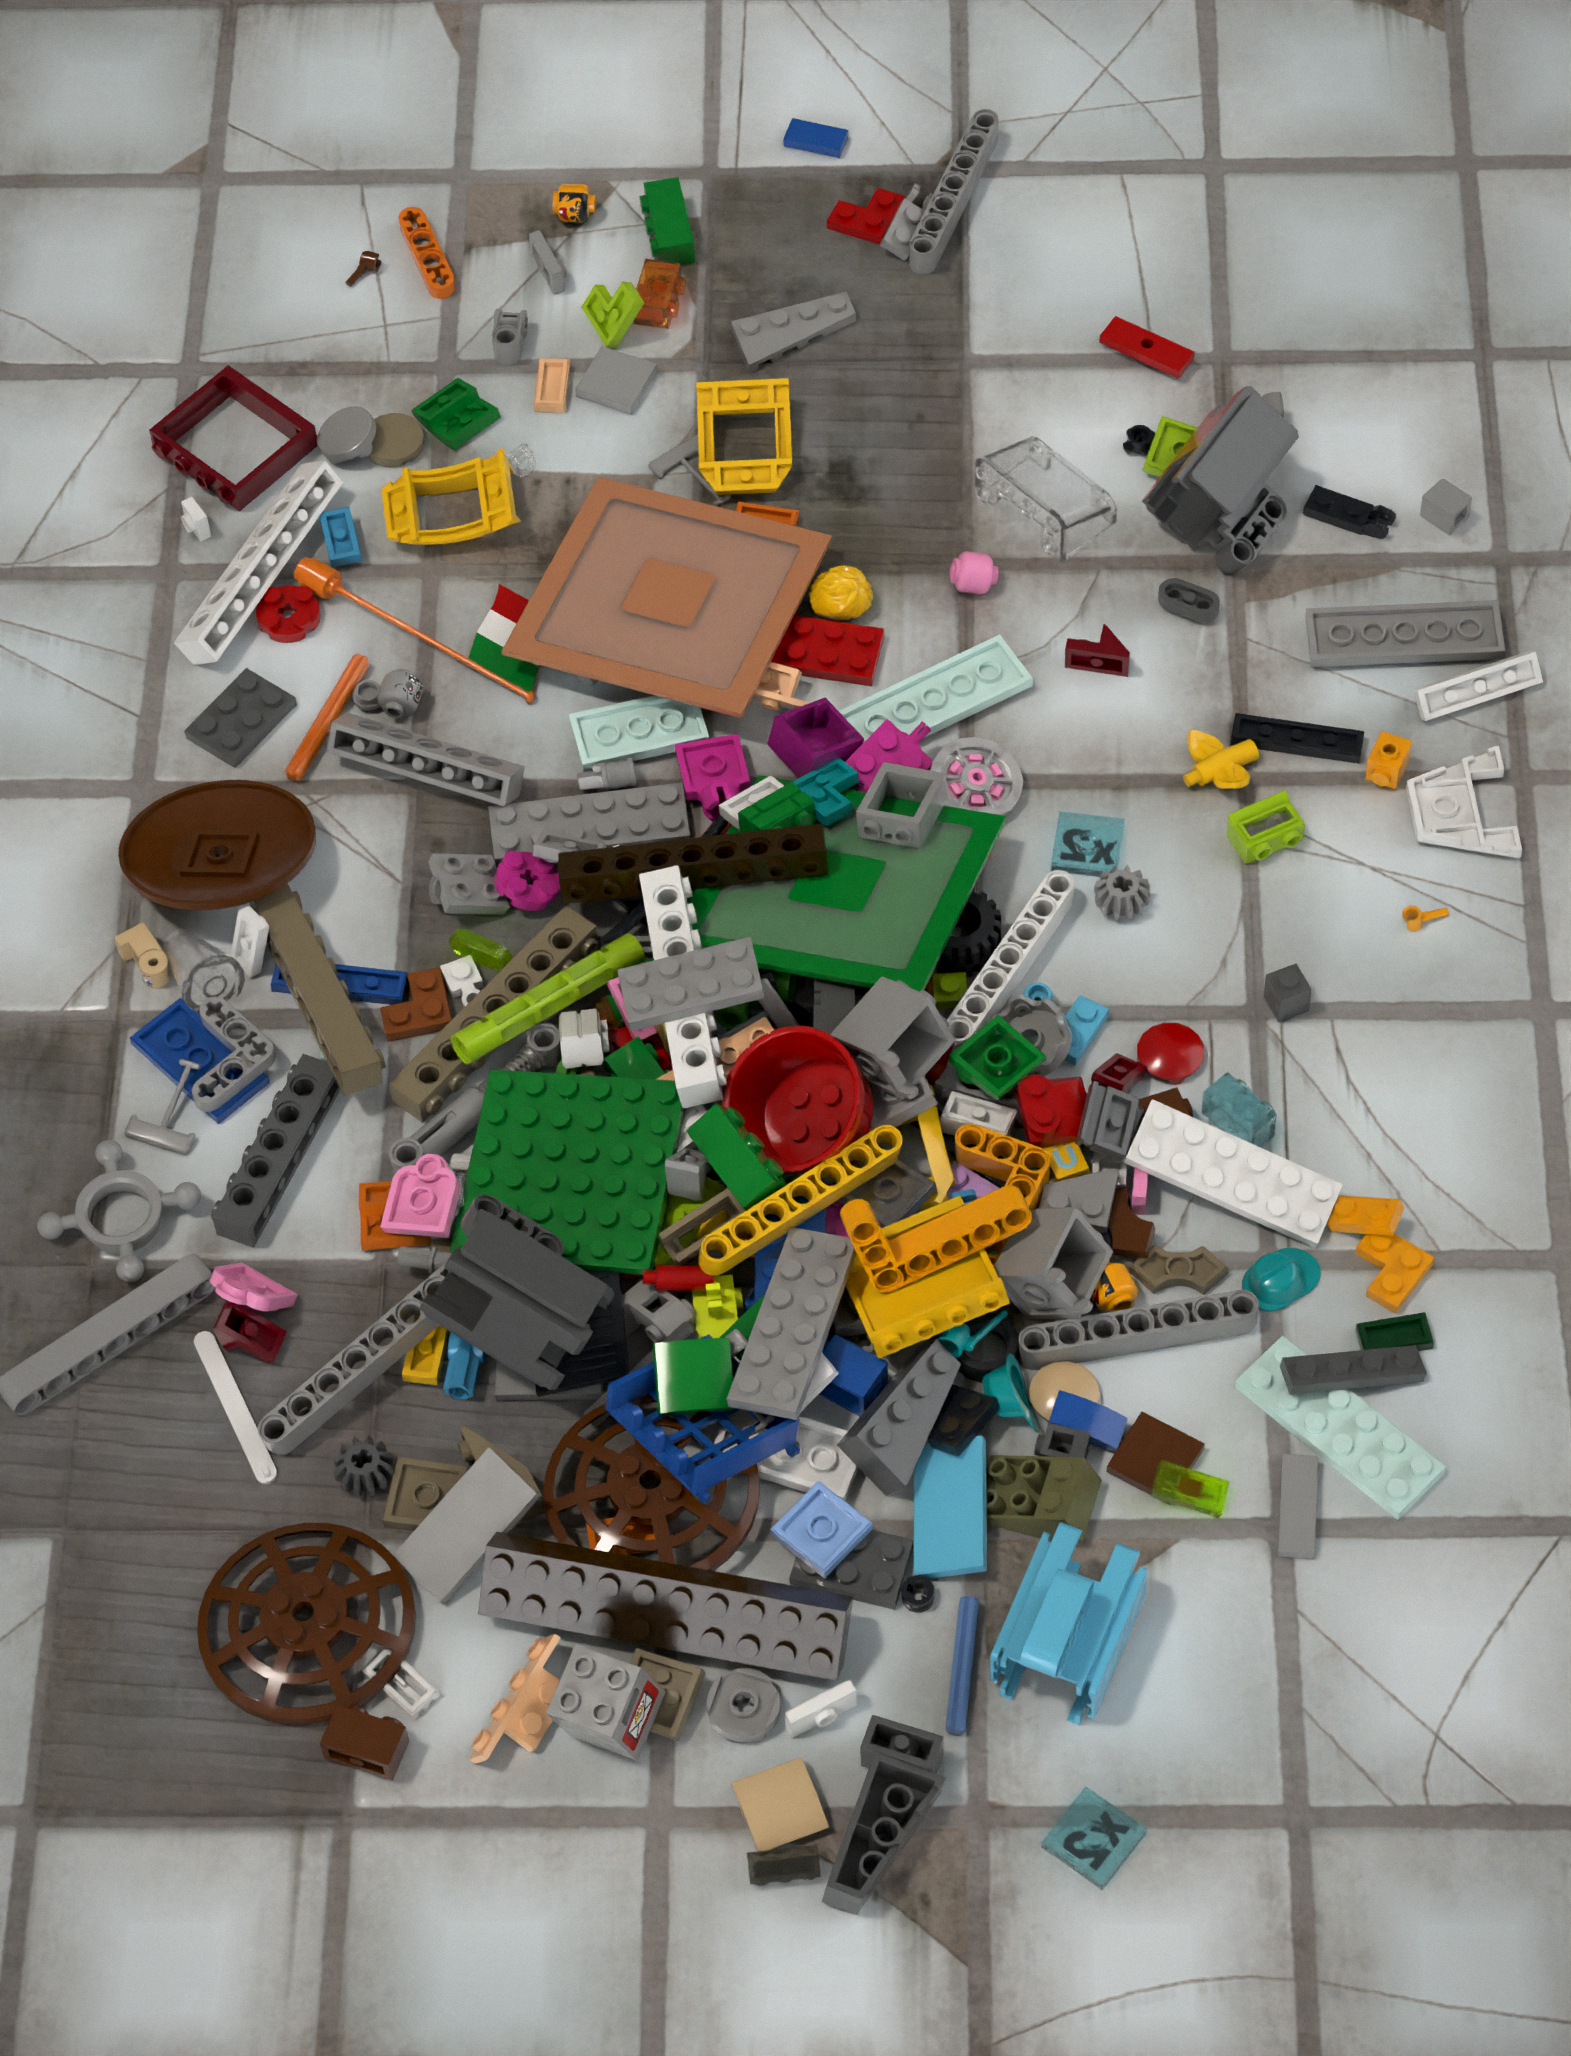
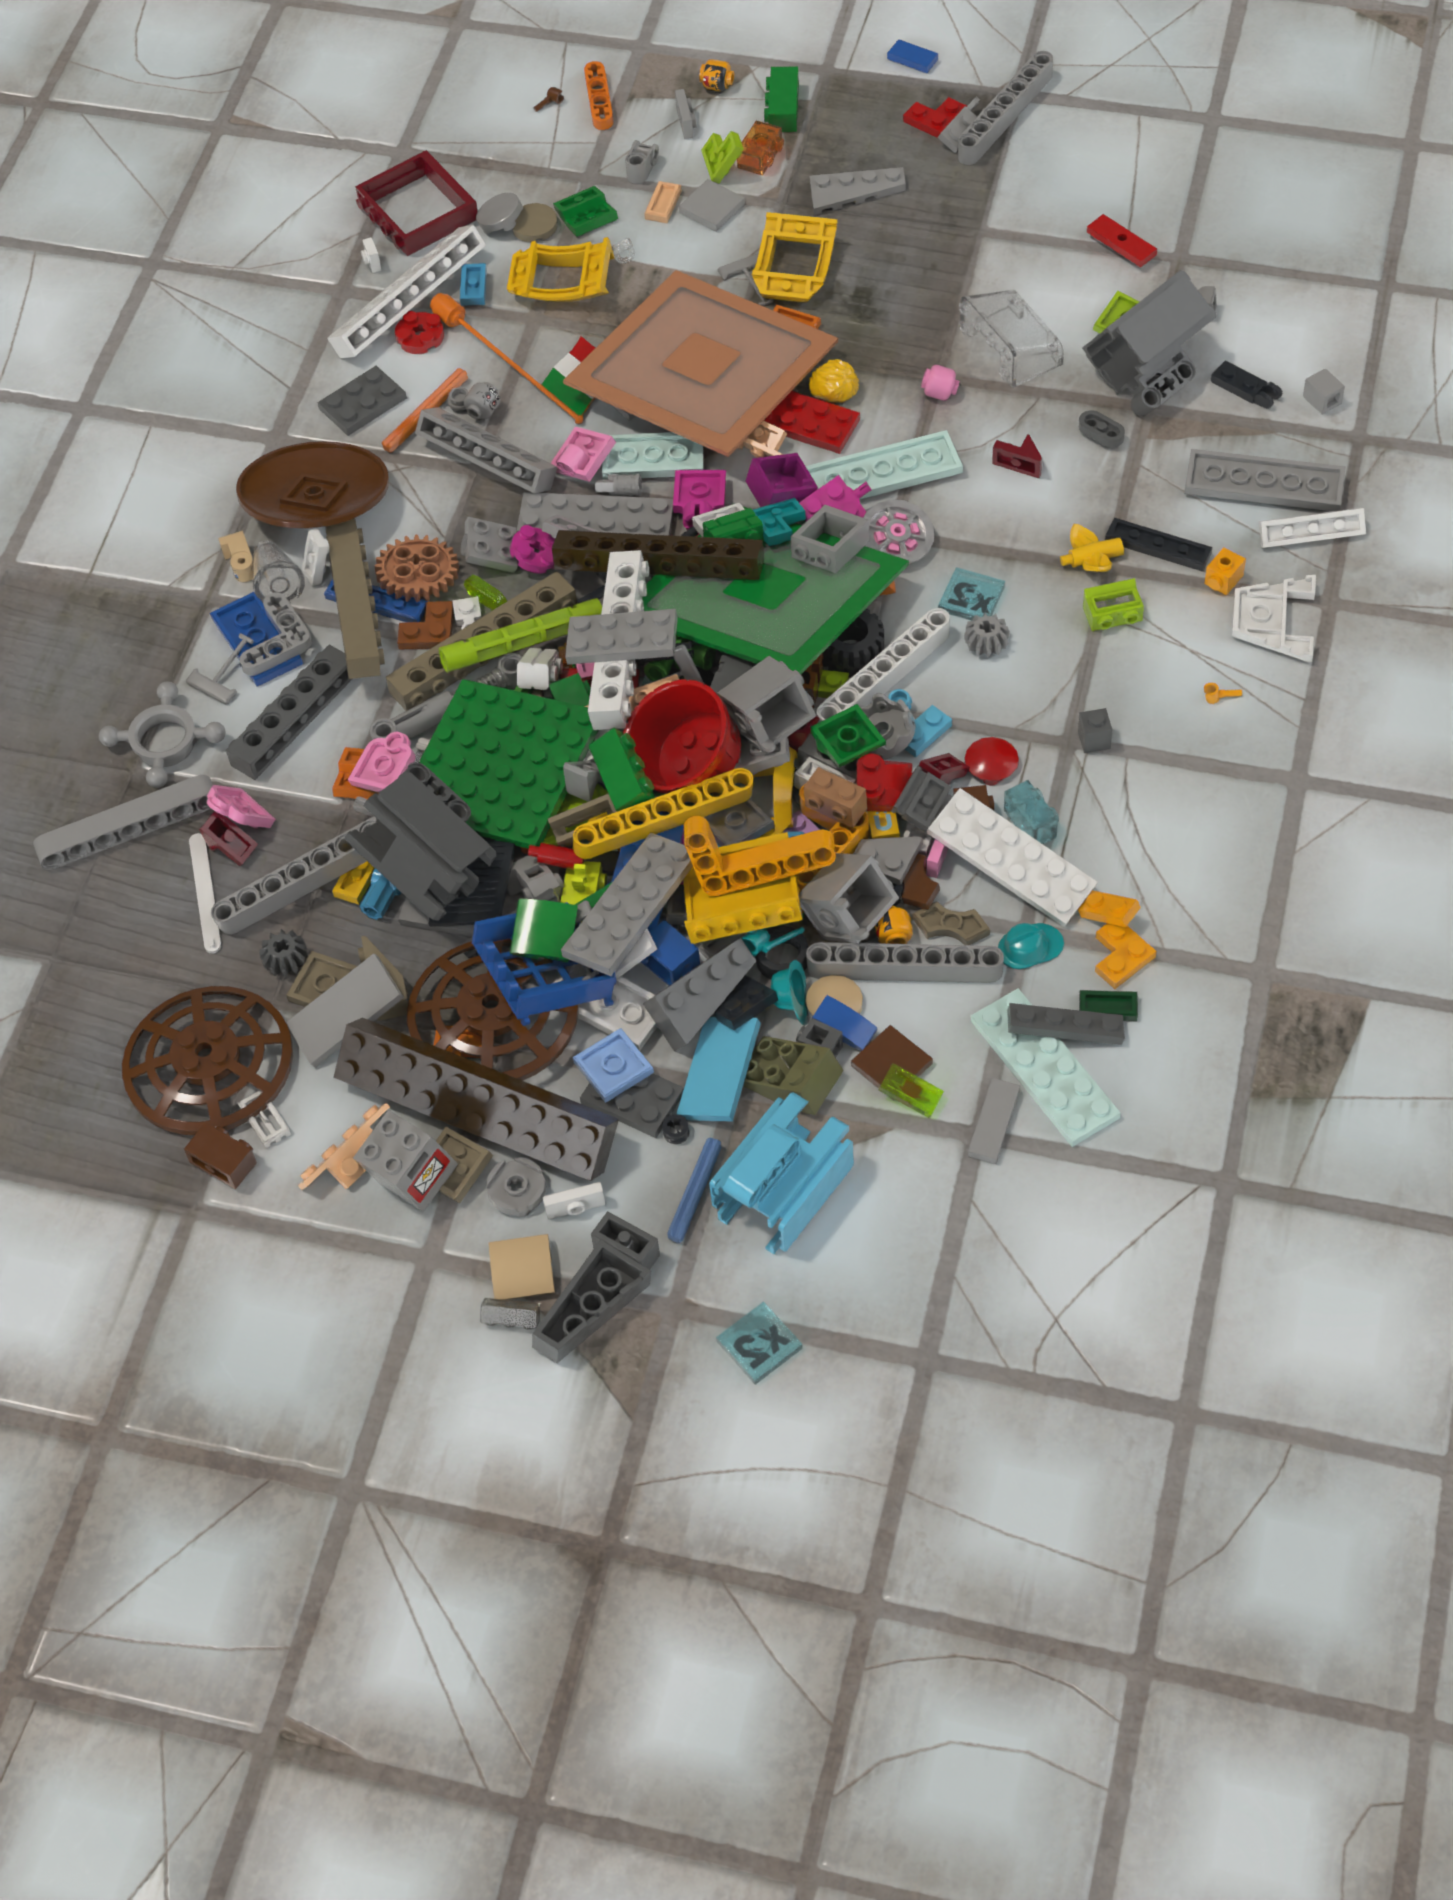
camera: 15 degrees right, 0 degrees up
black plate [1123,425,1155,456] -> none
none -> nougat gear [375,534,459,602]
none -> bright pink plate [551,427,616,482]
none -> medium nougat brick [804,767,867,828]

